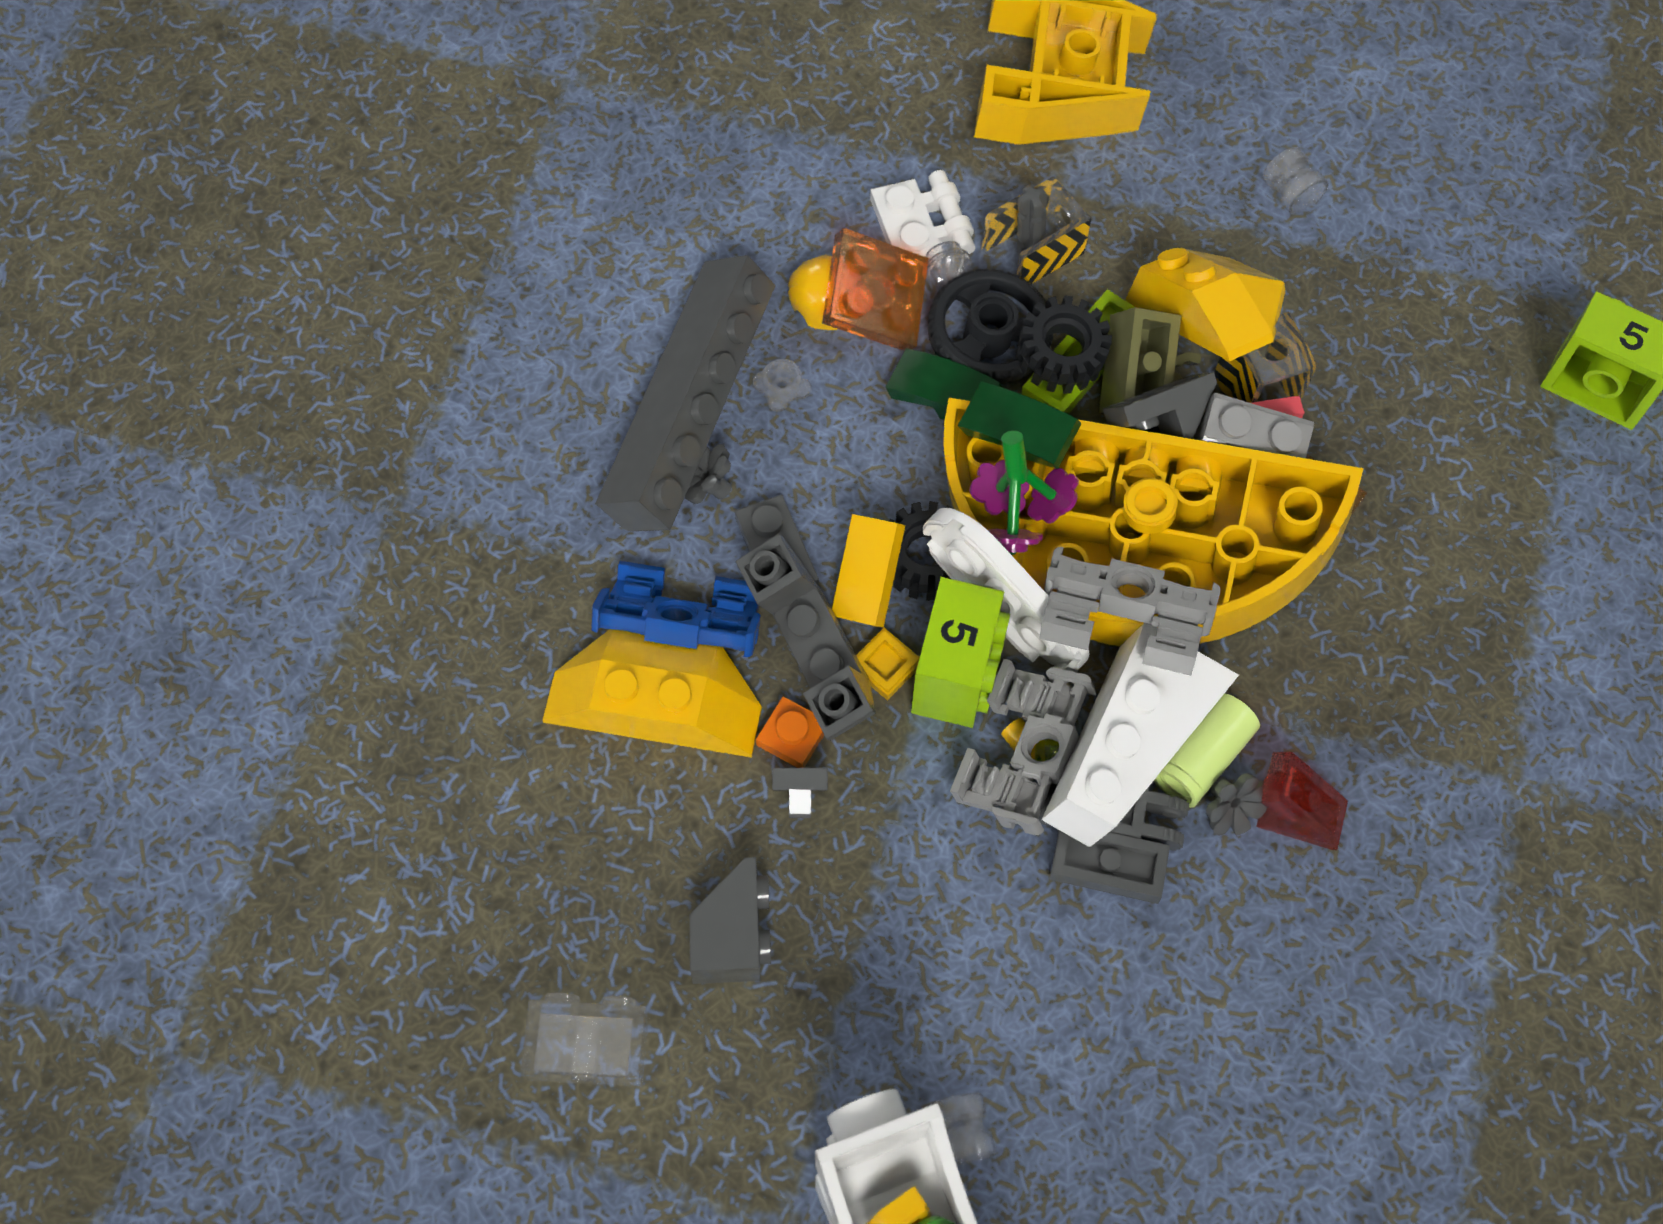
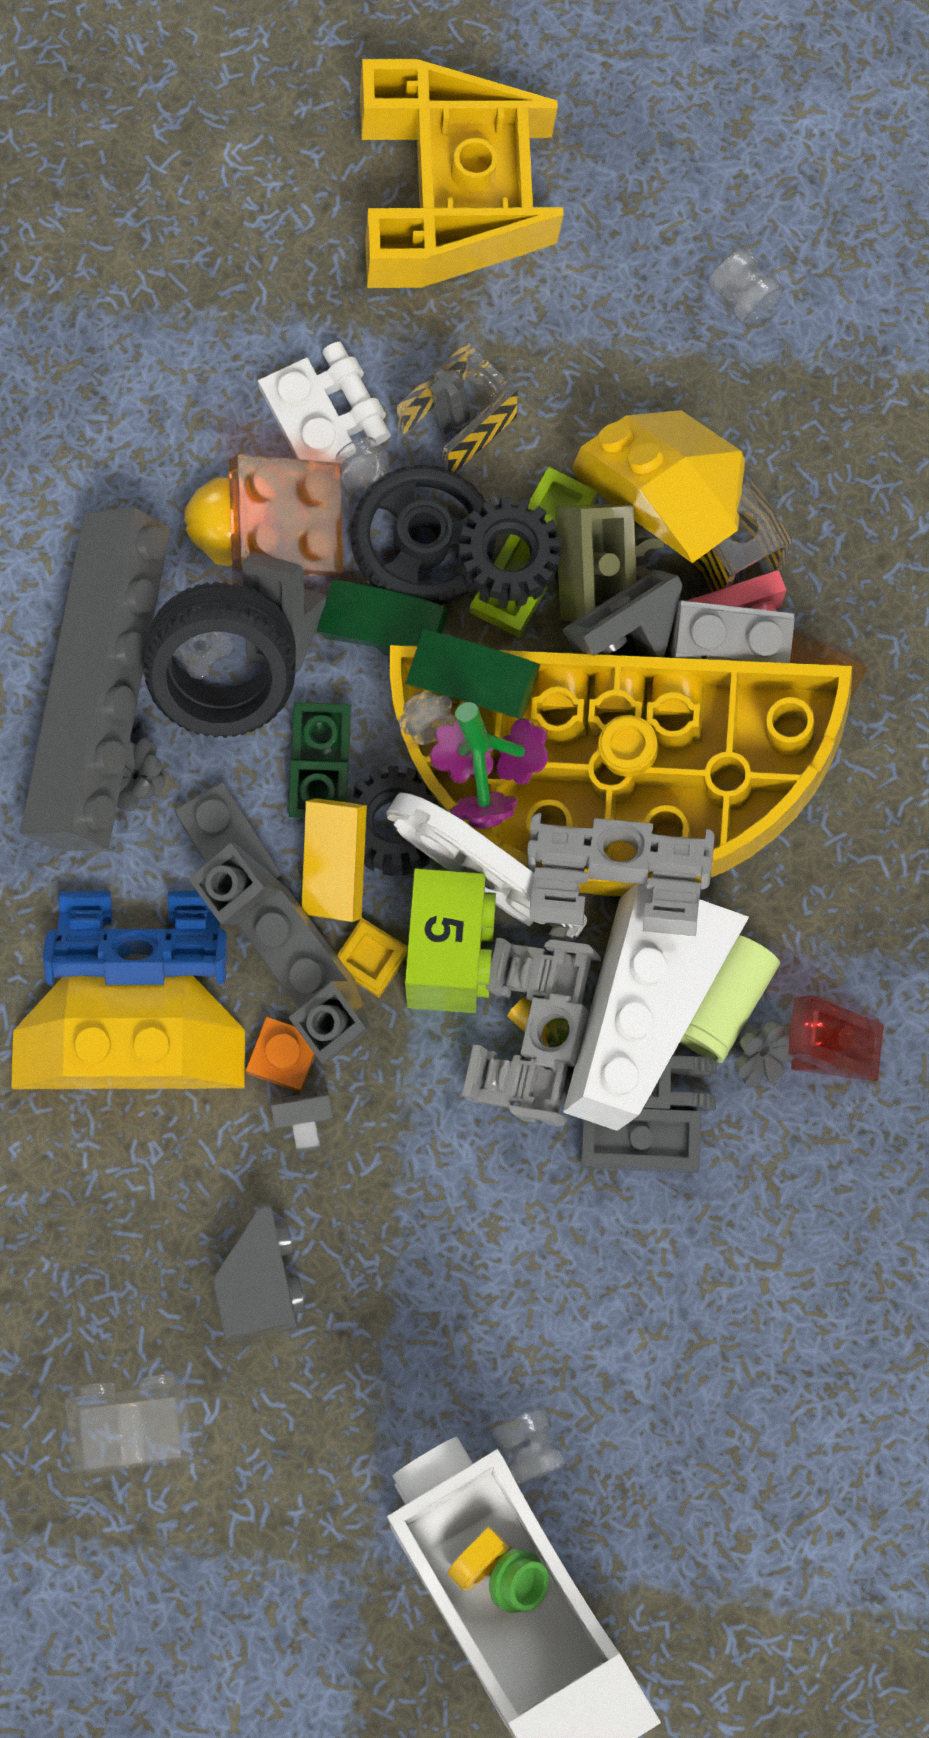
camera: 10 degrees left, 10 degrees up
none -> black tyre [144,581,296,738]
none -> dark grey slope [242,552,326,673]
none -> dark green slope [289,702,352,818]
none -> clear plate [399,692,455,745]

